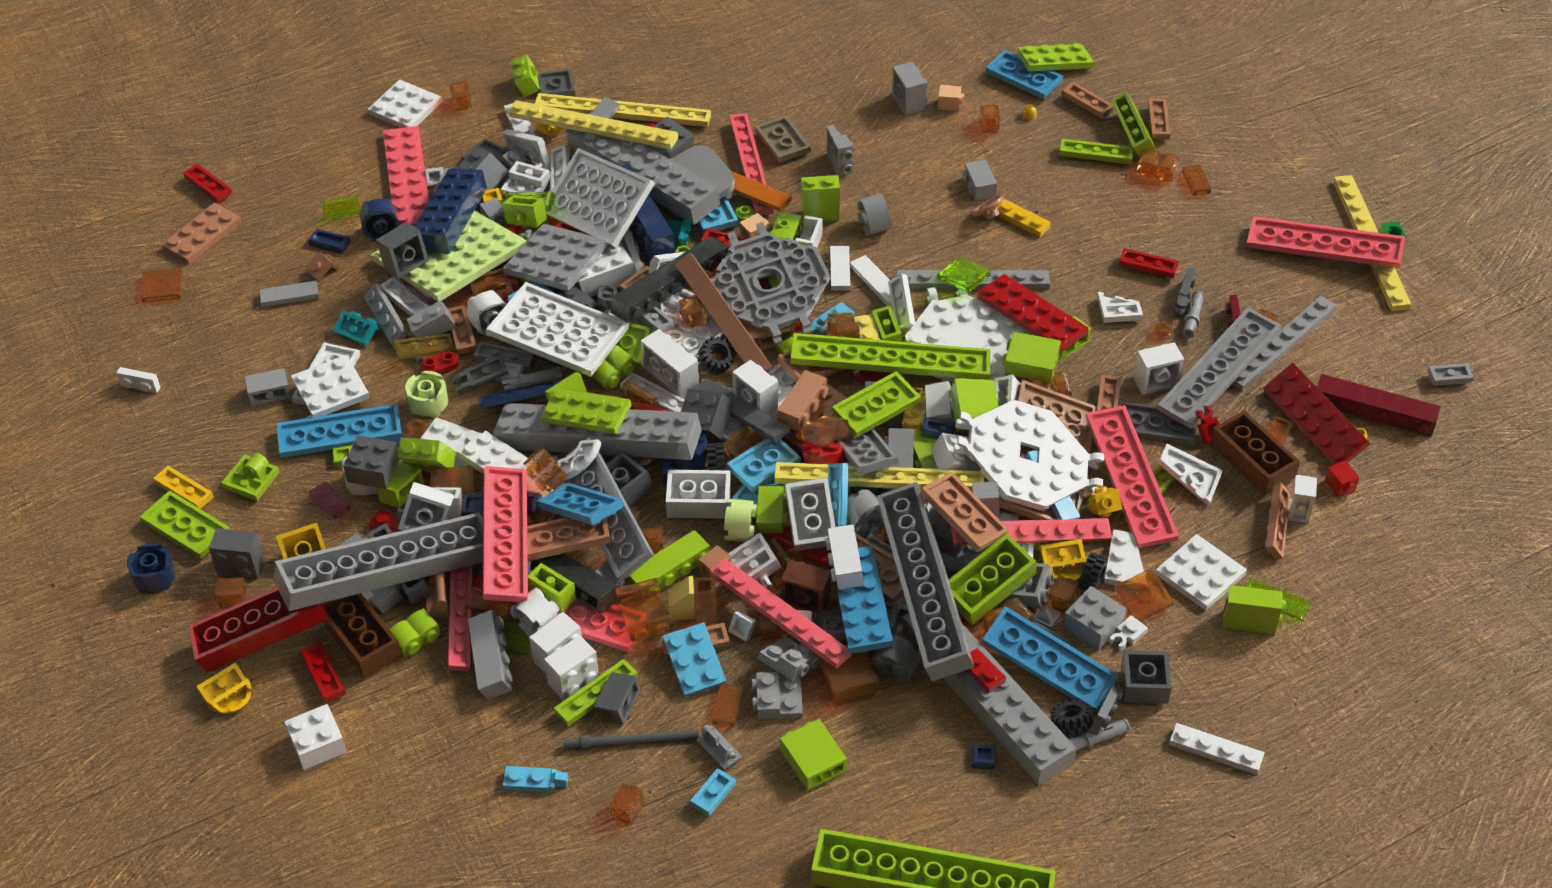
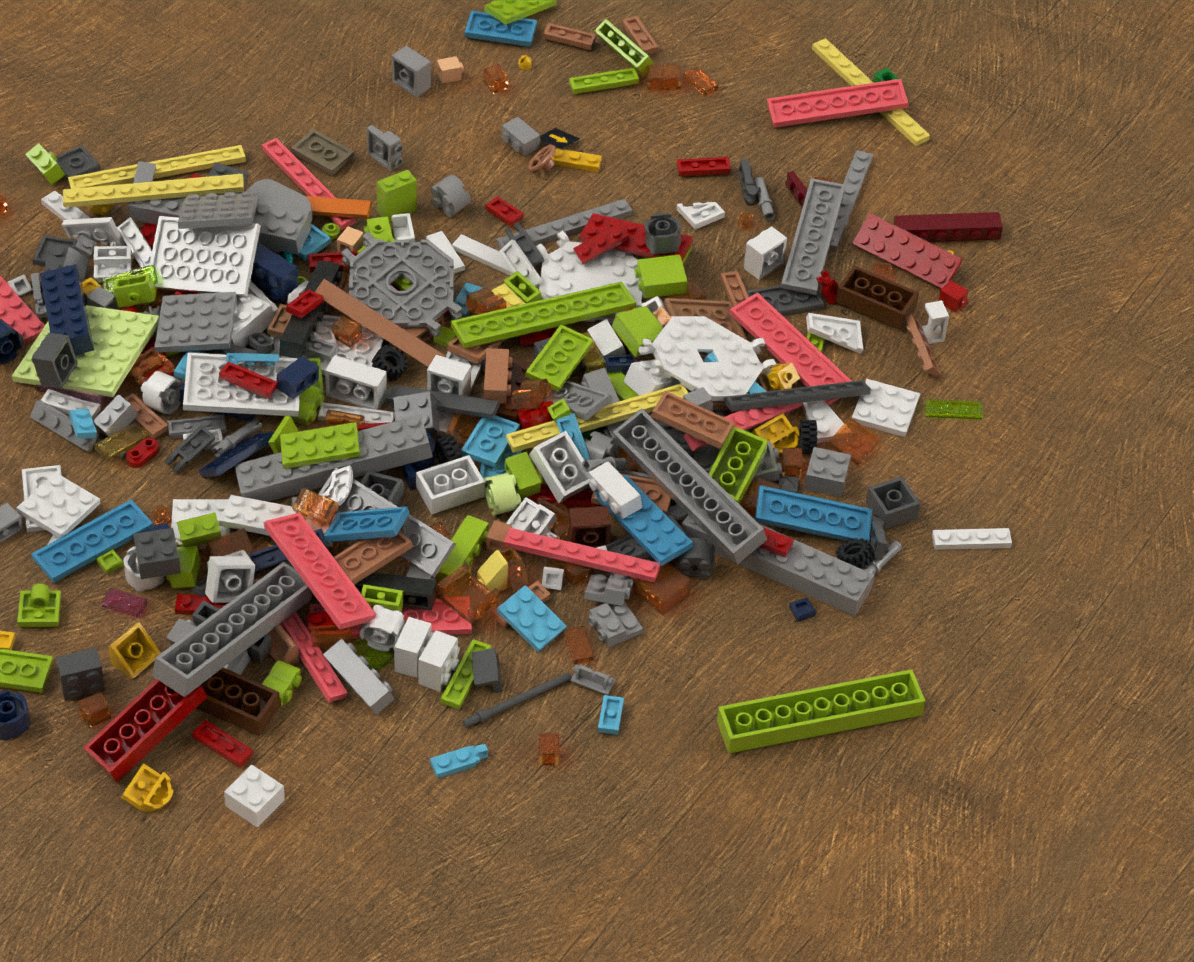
camera: 30 degrees left, 0 degrees up
teal bracket [333,310,382,346] -> none
yellowish green brick [405,371,448,418] -> none
lime brick [780,719,847,791] -> none
clear neon green tile [937,257,991,293] -> none
white plate [1109,615,1148,651] -> none
lime brick [1222,585,1286,635] -> none
light grey plate [1427,363,1474,386] -> none
none -> medium azure plate [69,409,97,439]
none -> light grey plate [178,191,258,229]
none -> red plate [219,361,278,399]
none -> medium azure hinge [226,353,279,366]
none -> dark blue panel [276,356,319,399]
none -> red plate [286,289,323,318]
none -> red plate [485,196,524,227]
none -> dark grey hinge [504,222,544,267]
none -> black sticker [540,128,580,149]
none -> lime plate [547,398,572,424]
none -> red plate [573,223,629,265]
none -> light grey pin [582,457,627,472]
none -> dark grey brick [644,213,681,255]
none -> clear orange tile [652,306,672,328]
none -> dark grey tile [724,380,871,411]

